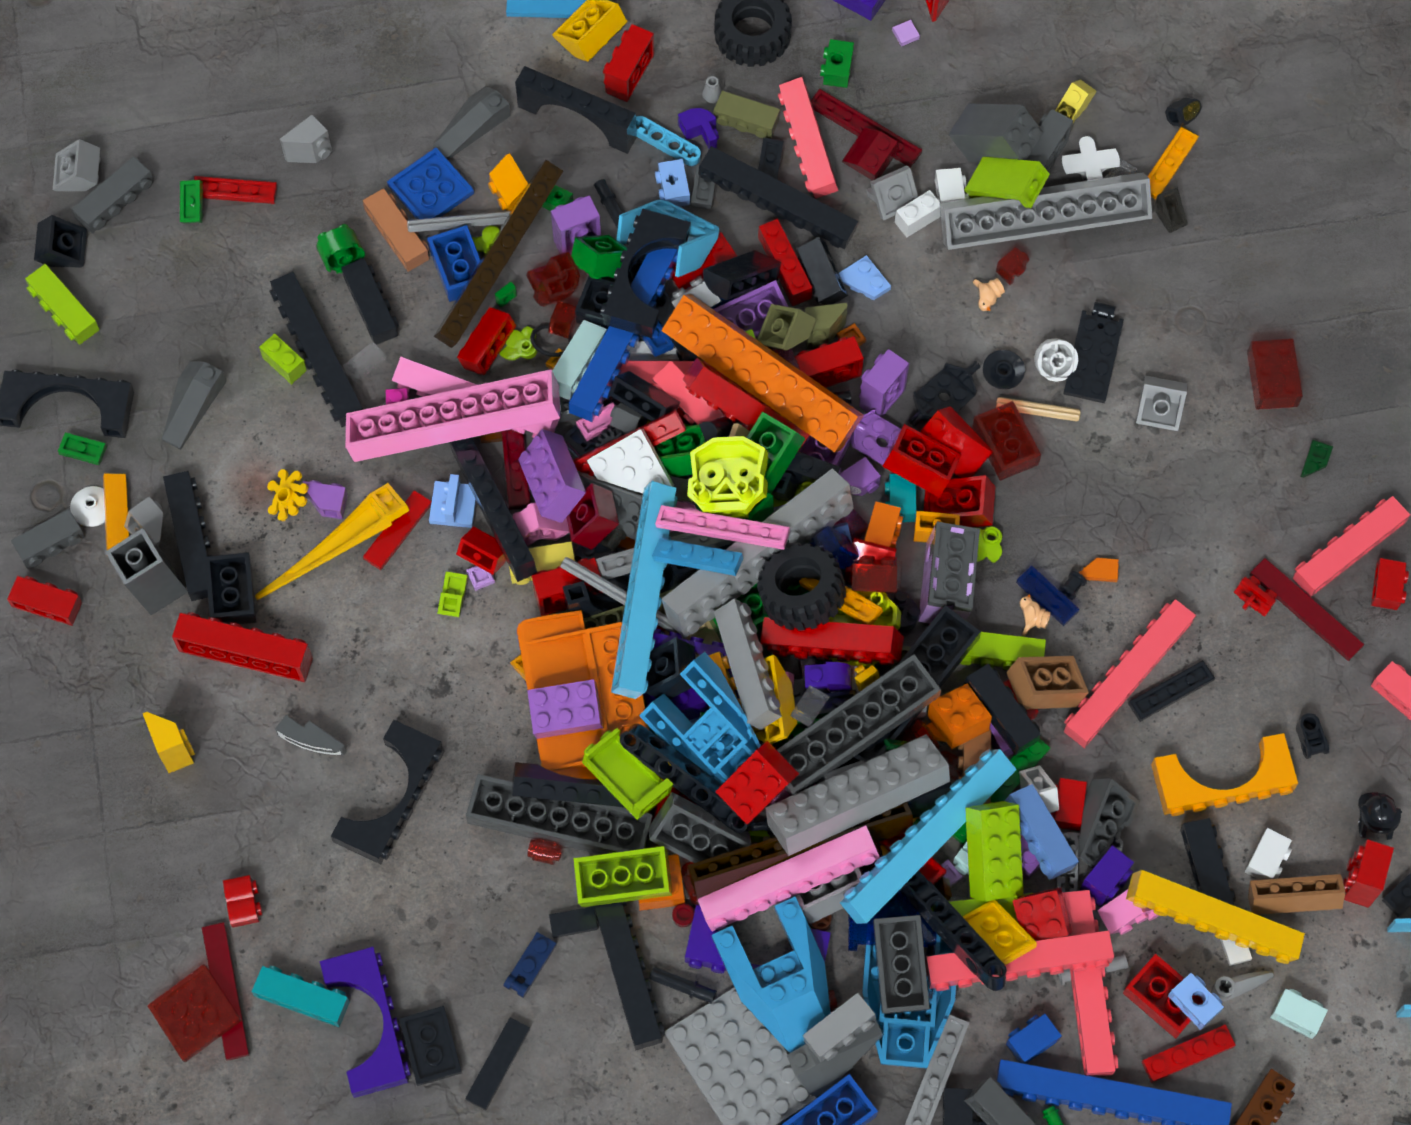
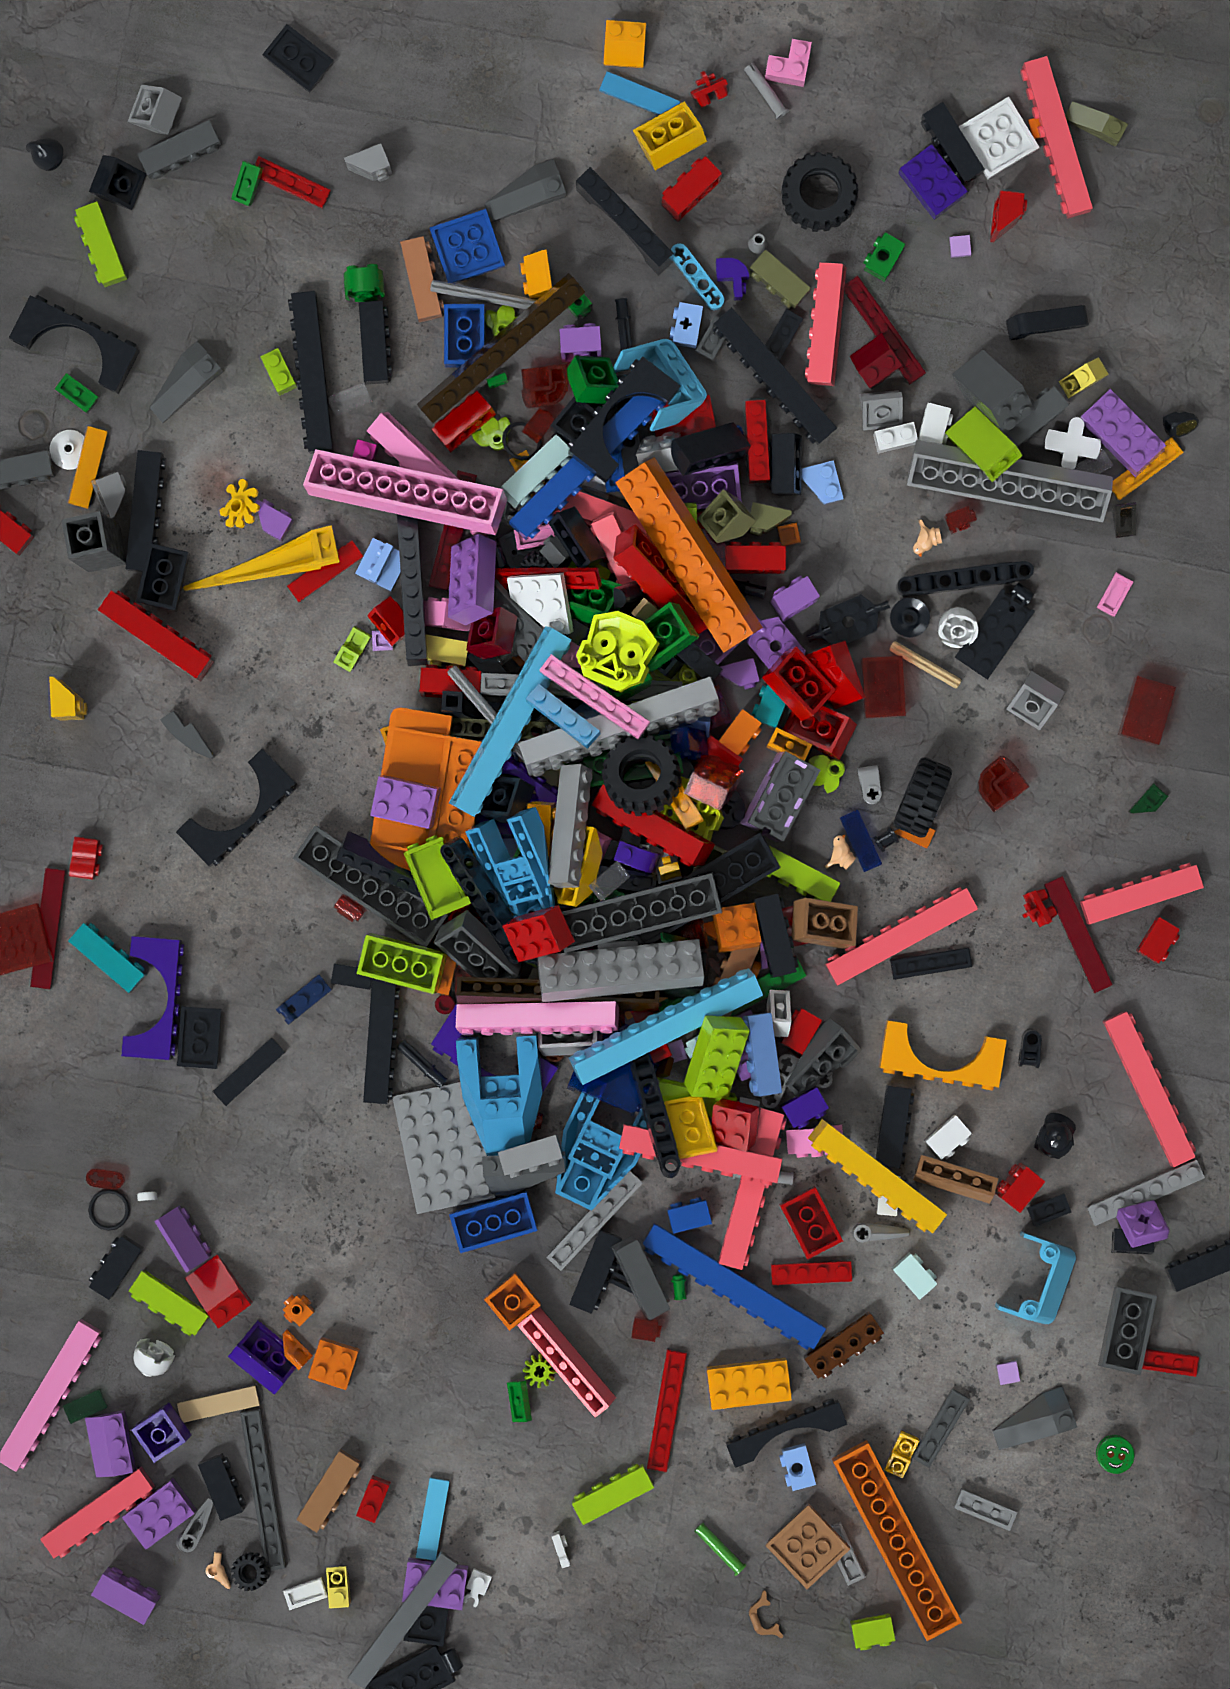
camera: 20 degrees right, 20 degrees up
dark grey brick [873,915,930,1014] -> none
light blue brick [1168,973,1224,1030] -> none
none -> black plate [262,24,334,93]
none -> light grey piece [857,765,882,804]
none -> black tyre [893,757,953,838]
none -> black beam [896,561,1034,596]
none -> clear red brick [978,756,1030,812]
none -> black beam [1006,305,1089,340]
none -> medium lavender brick [1081,389,1166,478]
none -> bright pink tile [1096,572,1133,617]

